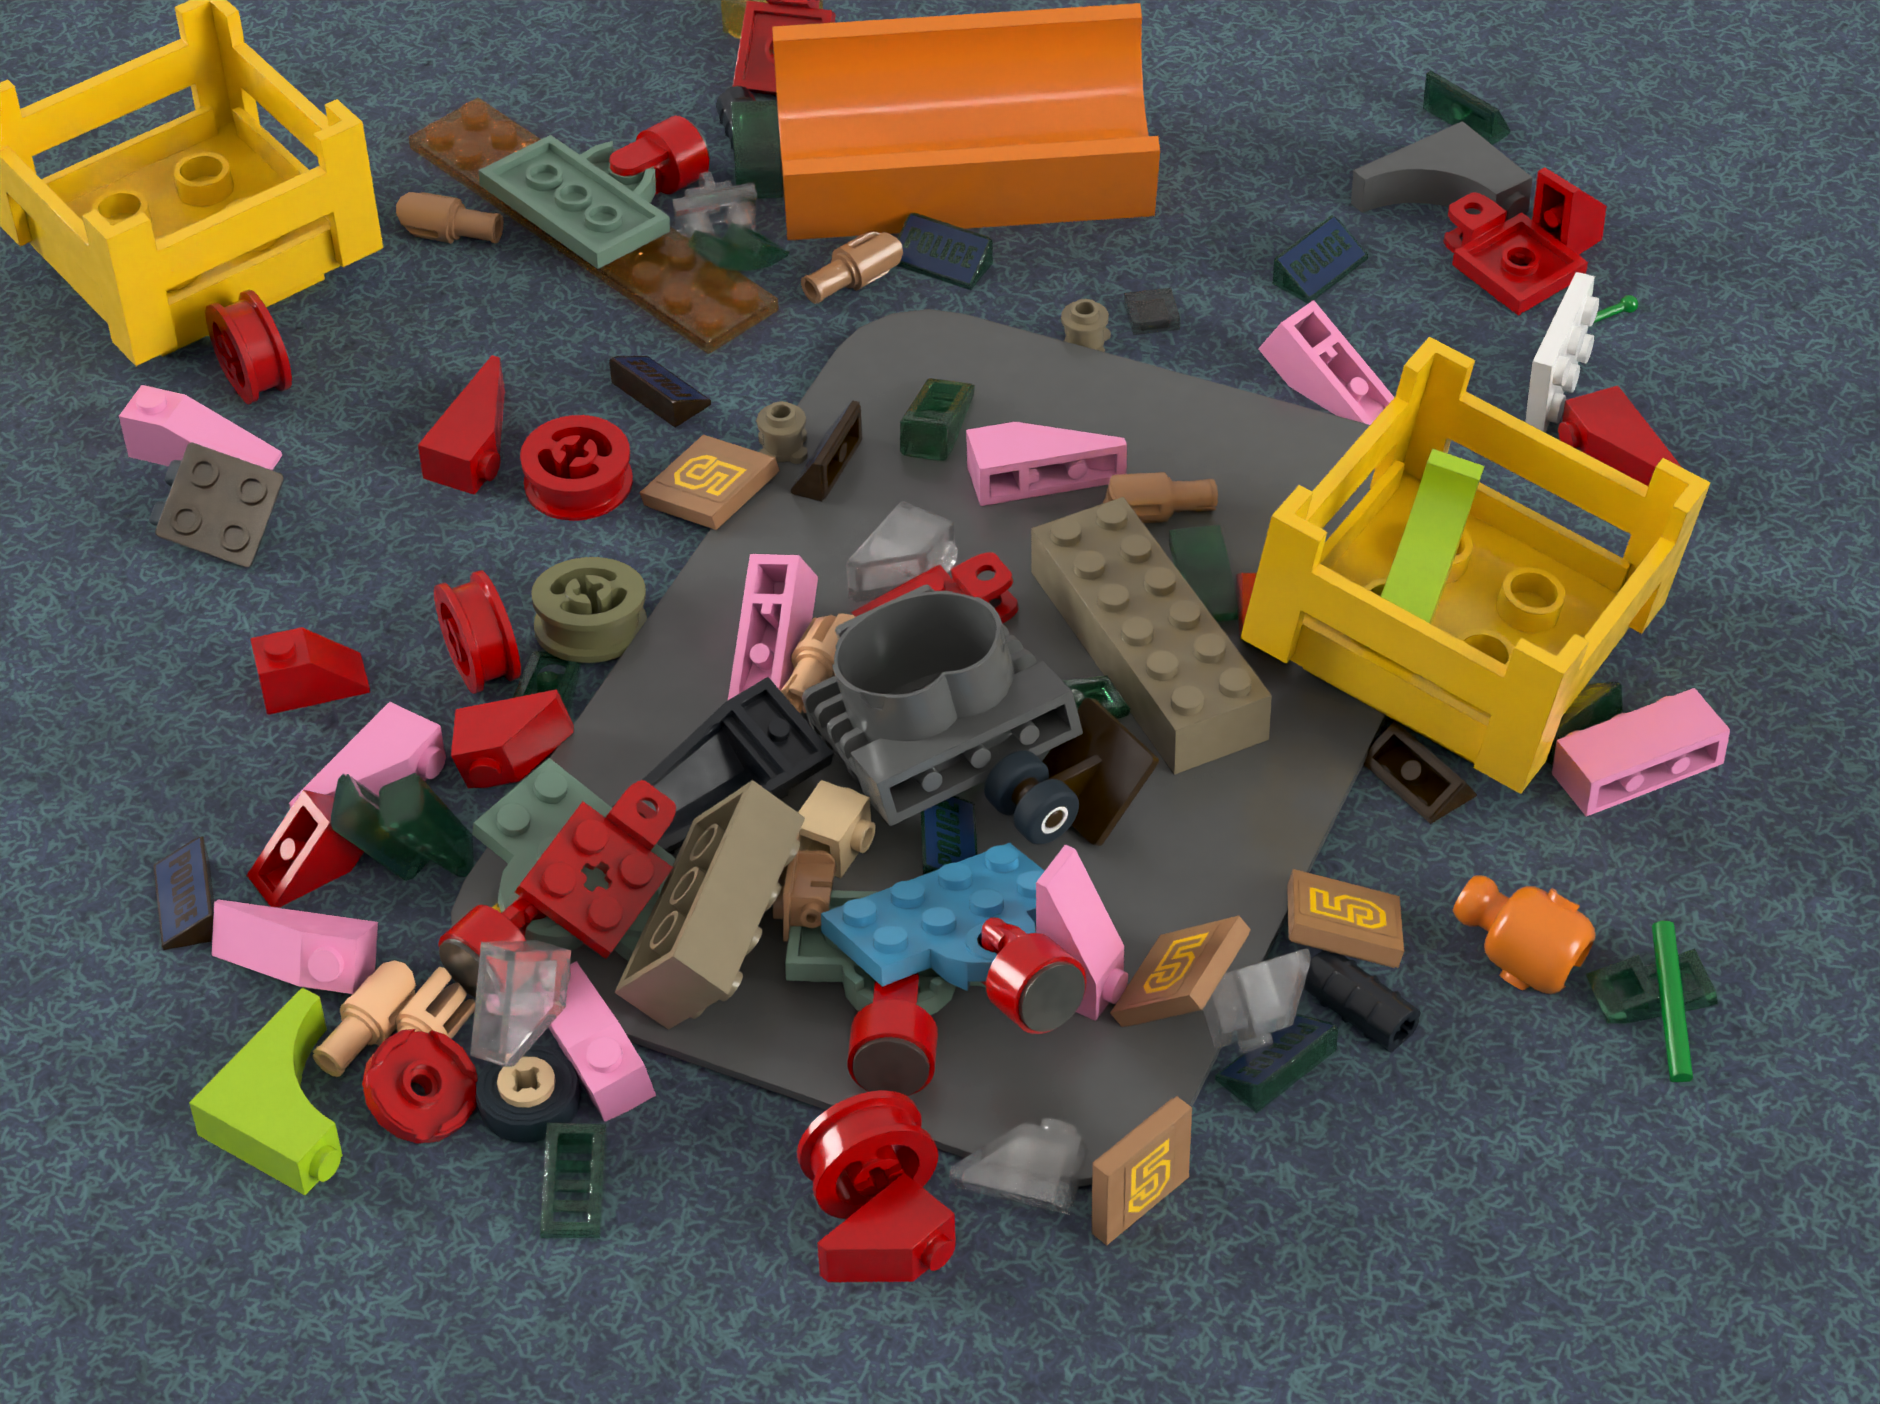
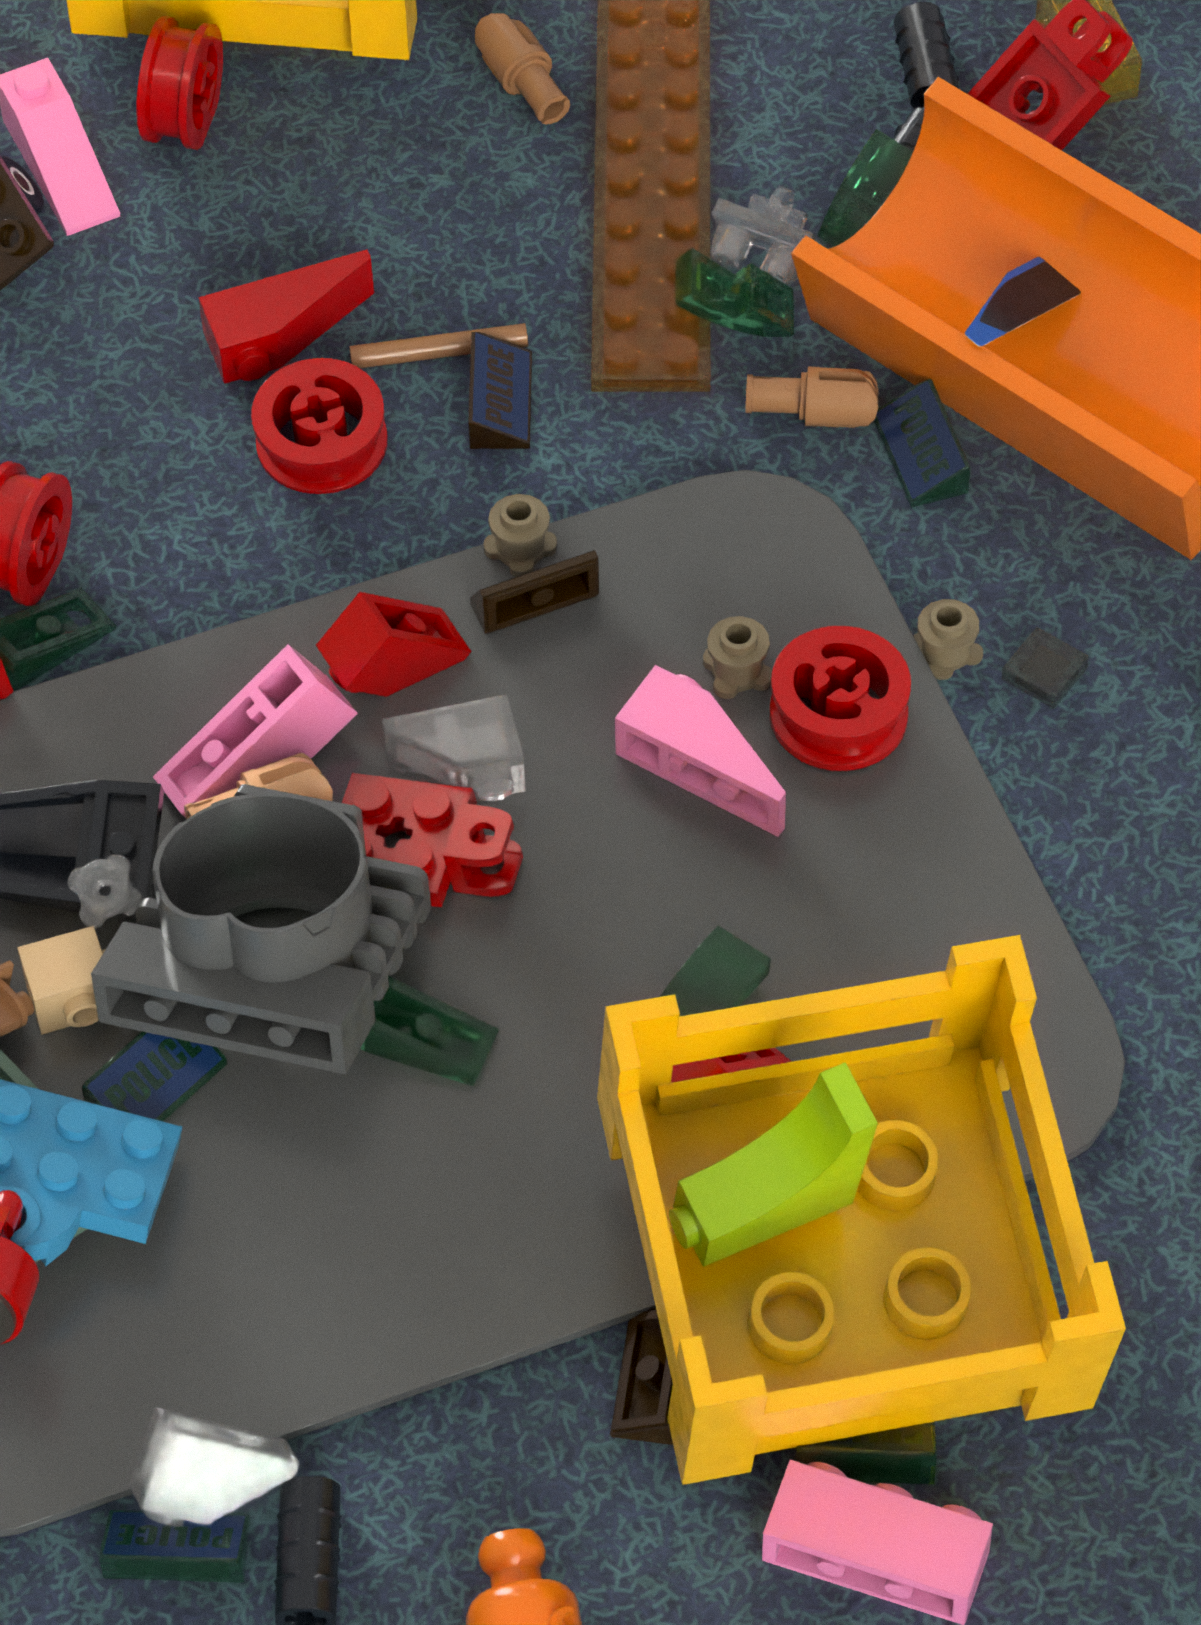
camera: 45 degrees right, 10 degrees up
sand green plate [479,115,710,269] -> none
olive wheel [532,557,647,663] -> none
medium nougat tile [640,435,780,530] -> none
clear green slope [900,378,975,461] -> none
dark brown plate [984,698,1159,846] -> none
dark tan brick [1031,497,1272,775] -> none
bright pink slope [1036,845,1128,1021] -> none
medium nougat arm [1103,472,1218,523] -> none
medium nougat tile [1110,916,1251,1027] -> none
bright pink slope [1258,300,1394,425] -> none
medium nougat tile [1287,869,1404,968] -> none
none -> clear plate [68,854,143,928]
none -> red slope [316,592,472,697]
none -> medium nougat bar [349,323,528,368]
none -> dark tan brick [703,616,772,699]
none -> red wheel [769,626,911,771]
none -> black axle [893,1,959,109]
none -> black sticker [965,257,1081,346]

